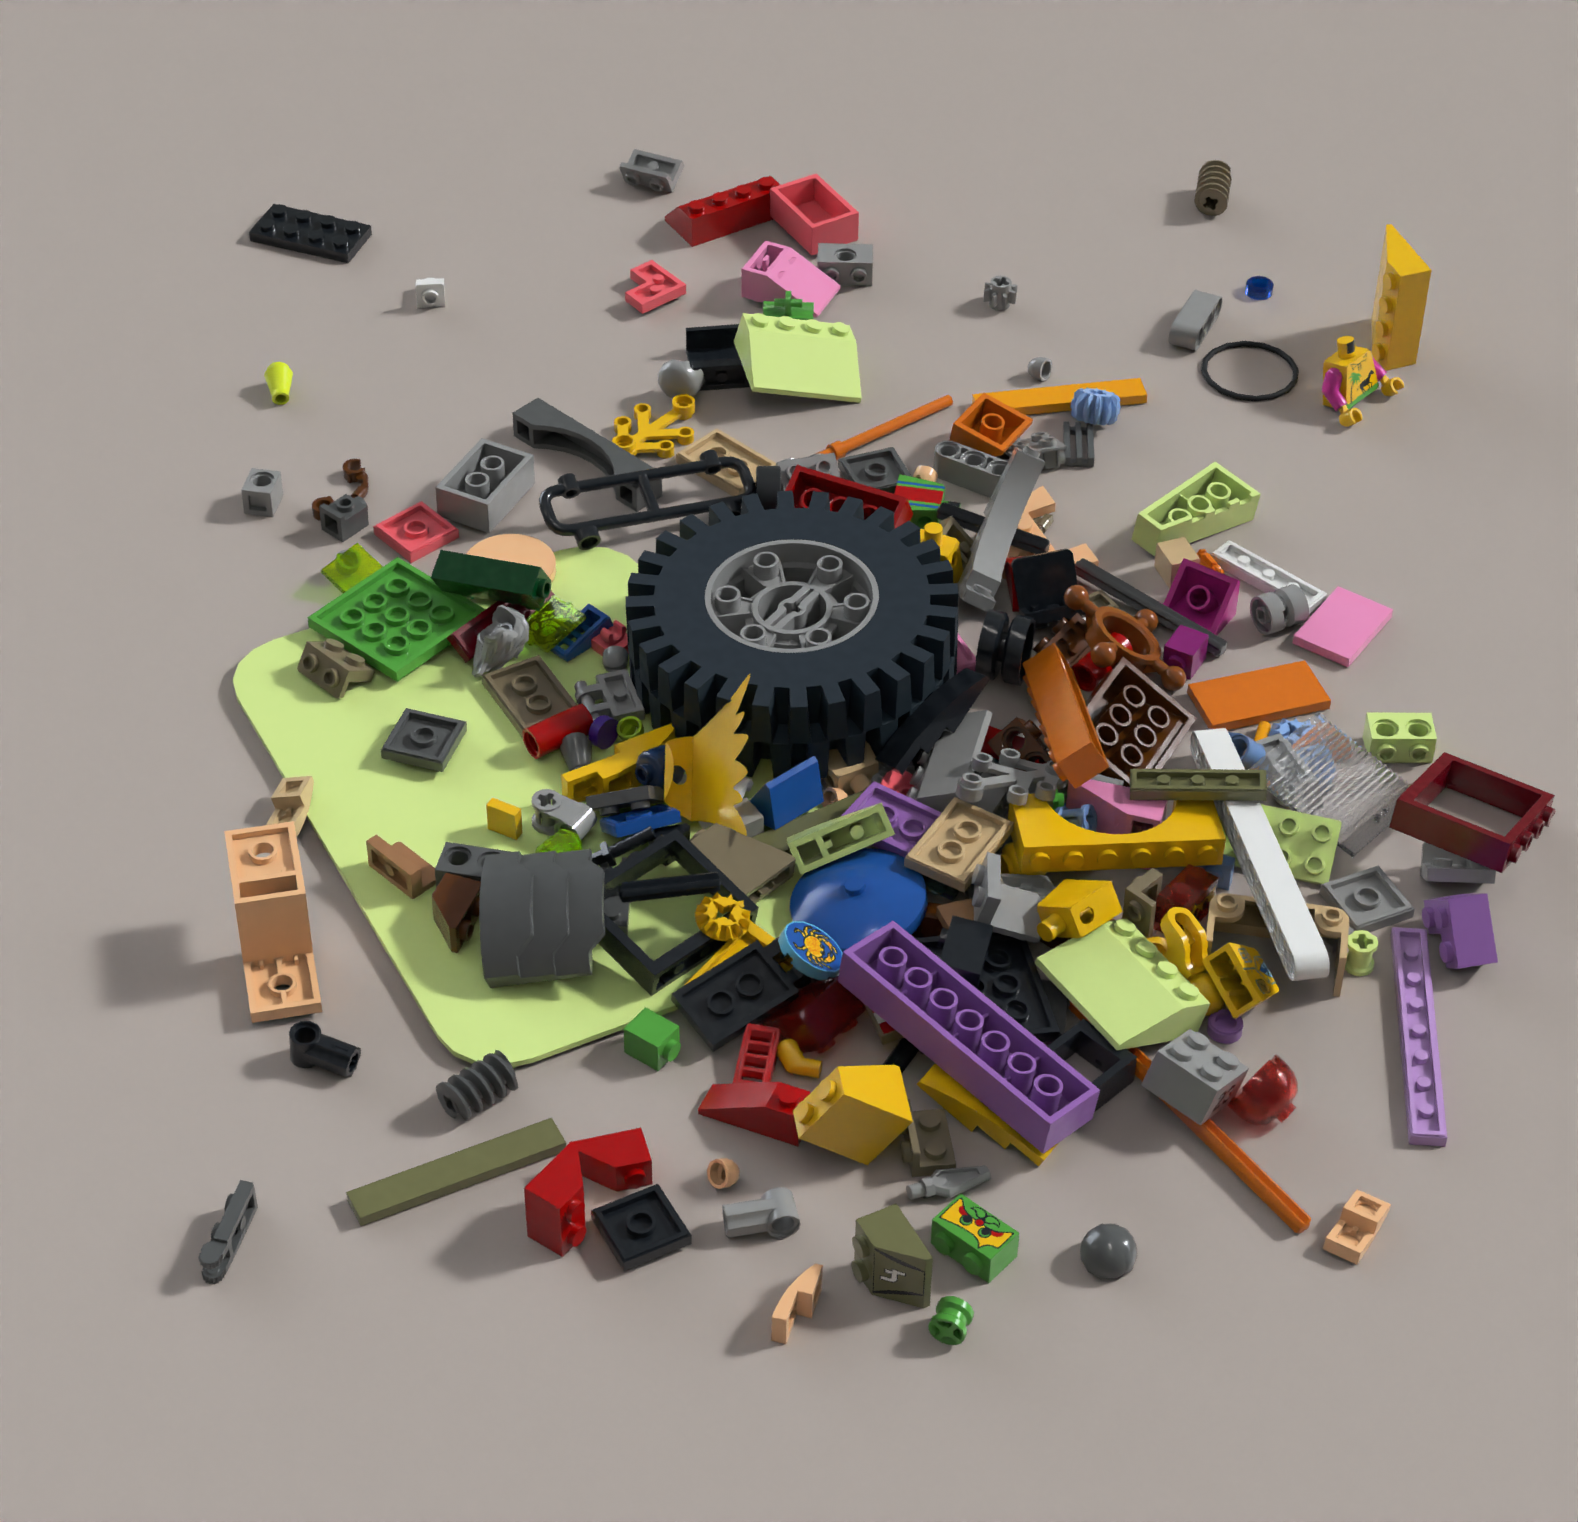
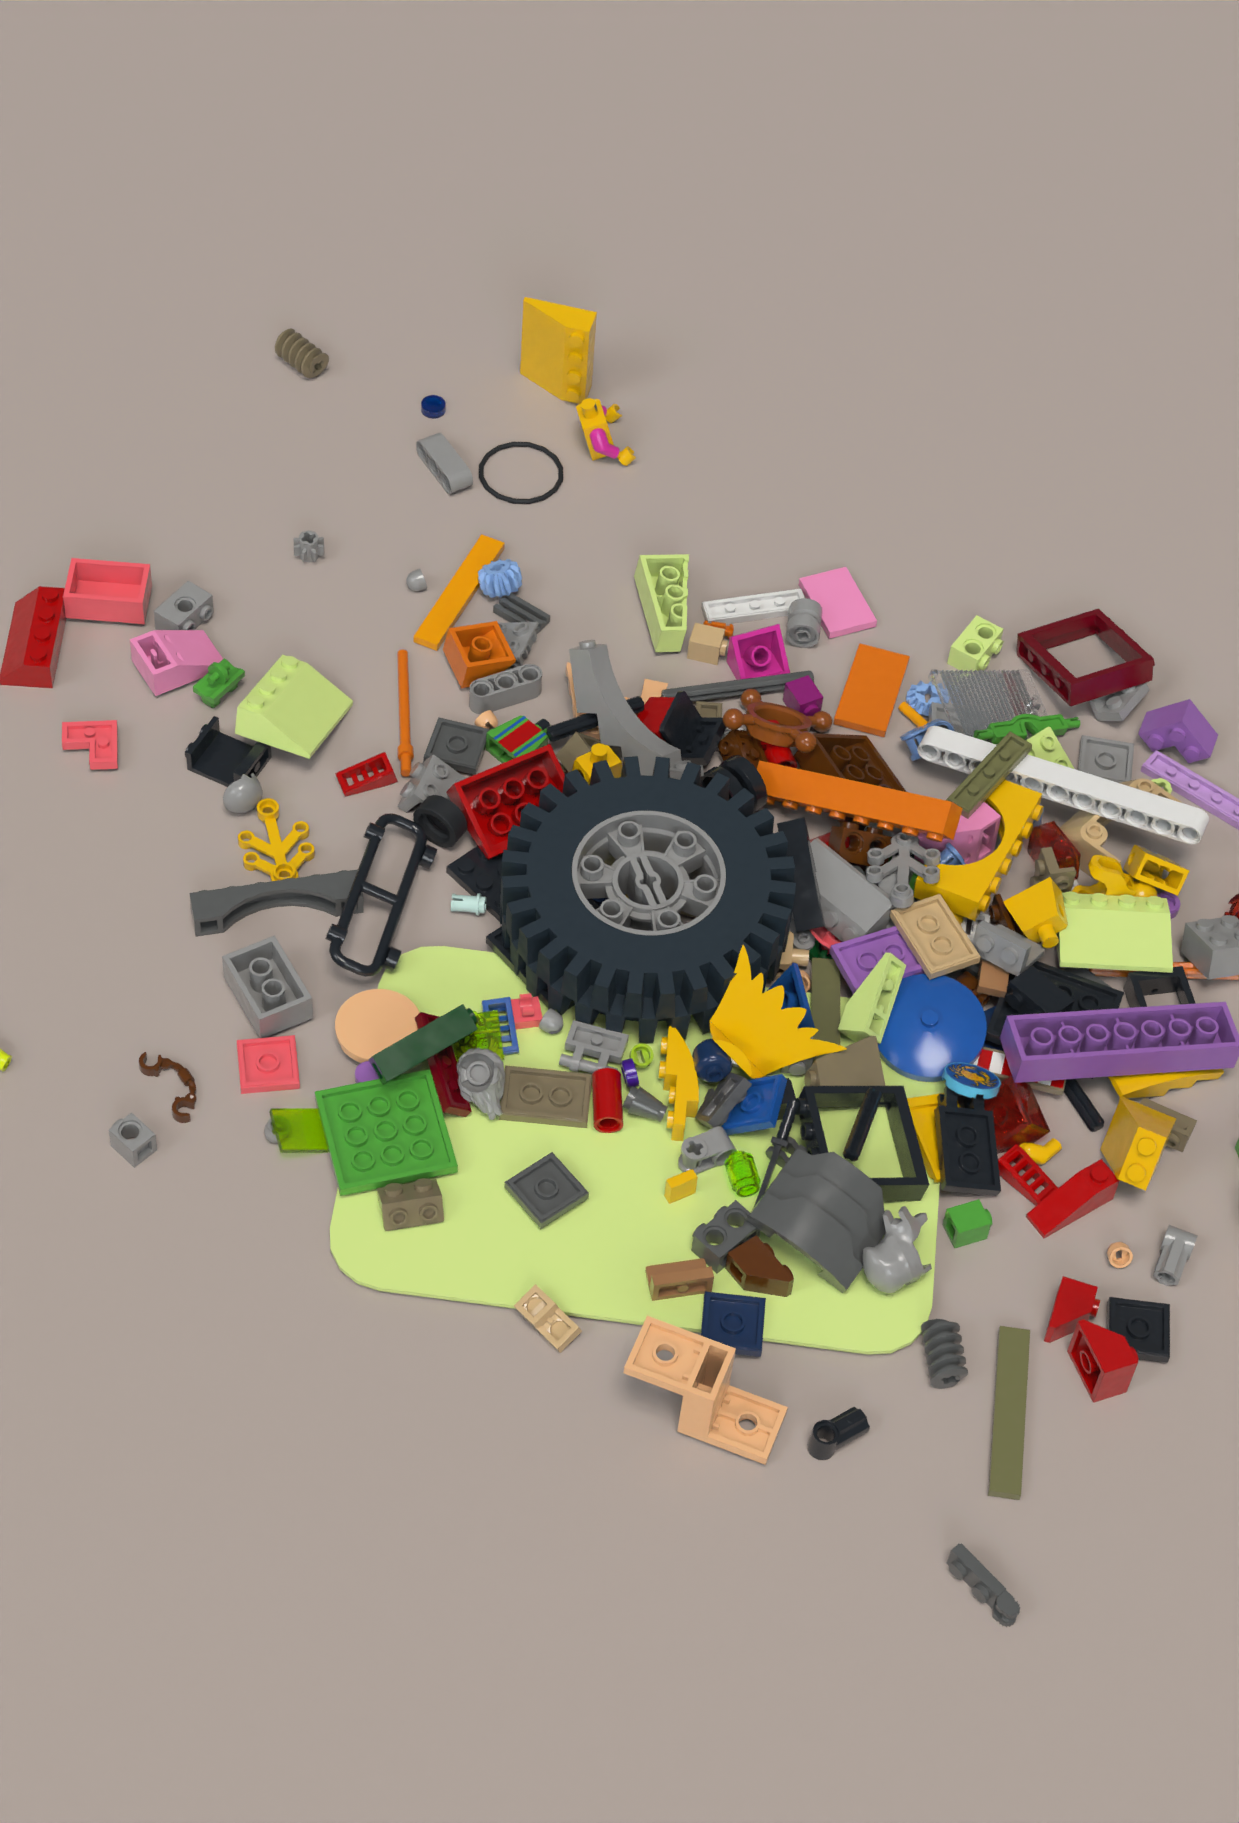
camera: 60 degrees left, 10 degrees up
dark grey brick [319,494,369,542] -> none
tan tile [676,428,776,496] -> none
yellow gear [695,892,750,941] -> none
light grey piece [906,1166,991,1200] -> none
none -> red slope [335,752,398,797]
none -> dark blue tile [701,1291,766,1357]
none -> light grey piece [862,1206,932,1293]
none -> bright green piece [974,714,1080,744]

